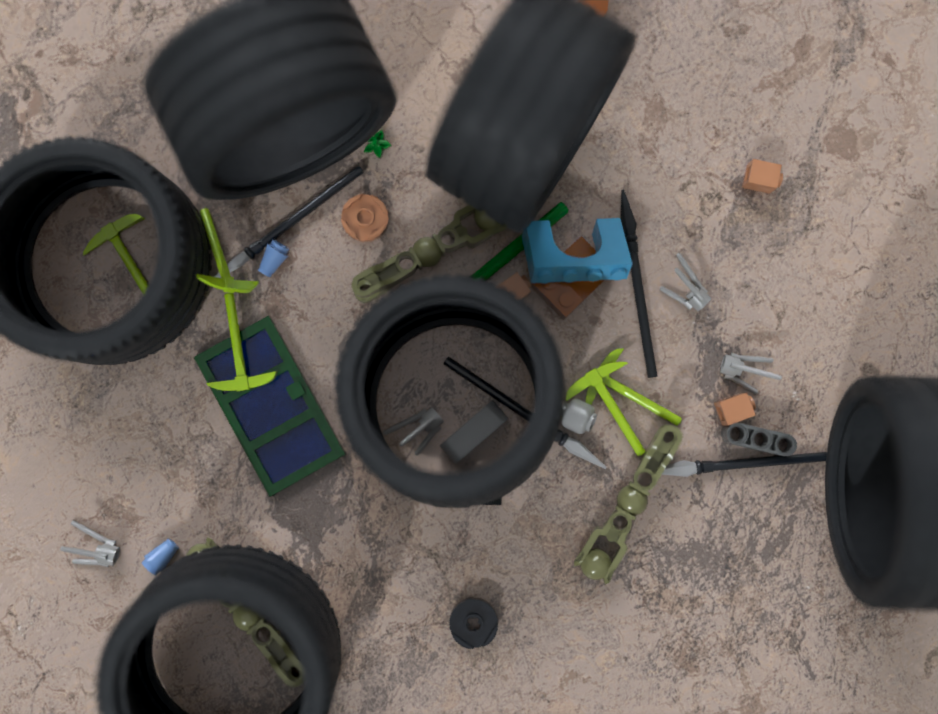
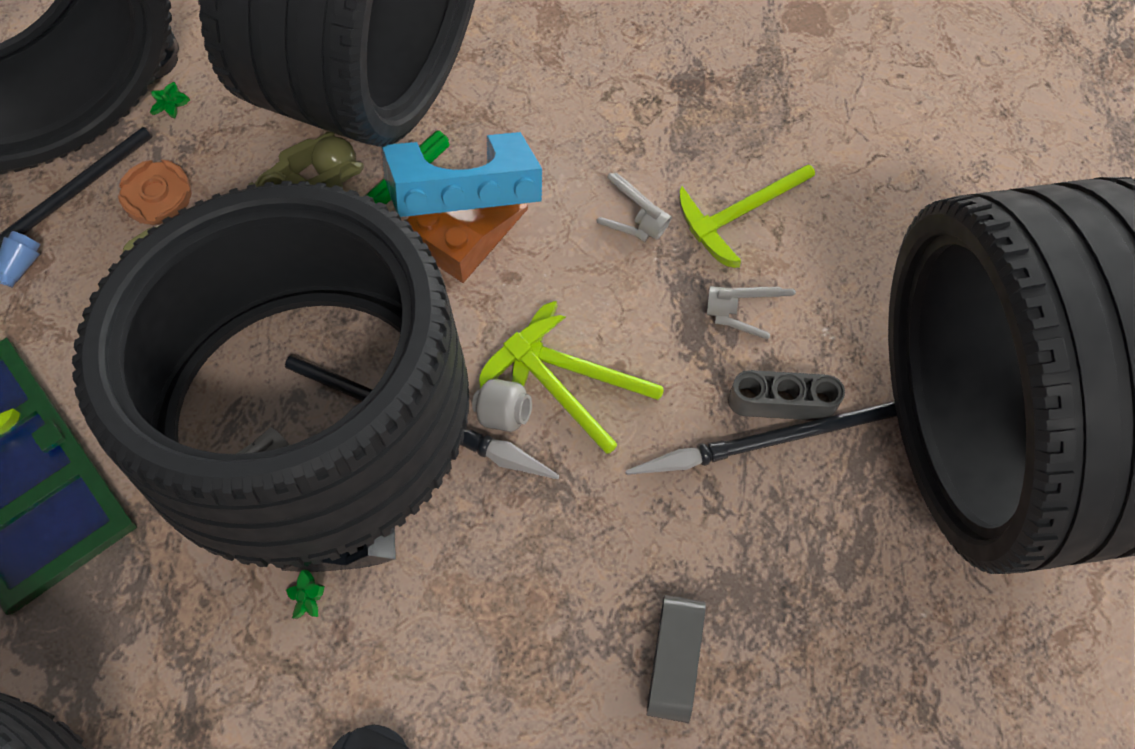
camera: 15 degrees left, 20 degrees down
olive piece [574,424,683,585] -> none
black piece [621,189,658,378] -> none
nougat brick [714,392,756,426] -> none
nougat brick [742,159,783,194] -> none
none -> green plant [286,570,325,619]
none -> dark grey beam [646,595,706,723]
none -> lime piece [680,165,815,268]

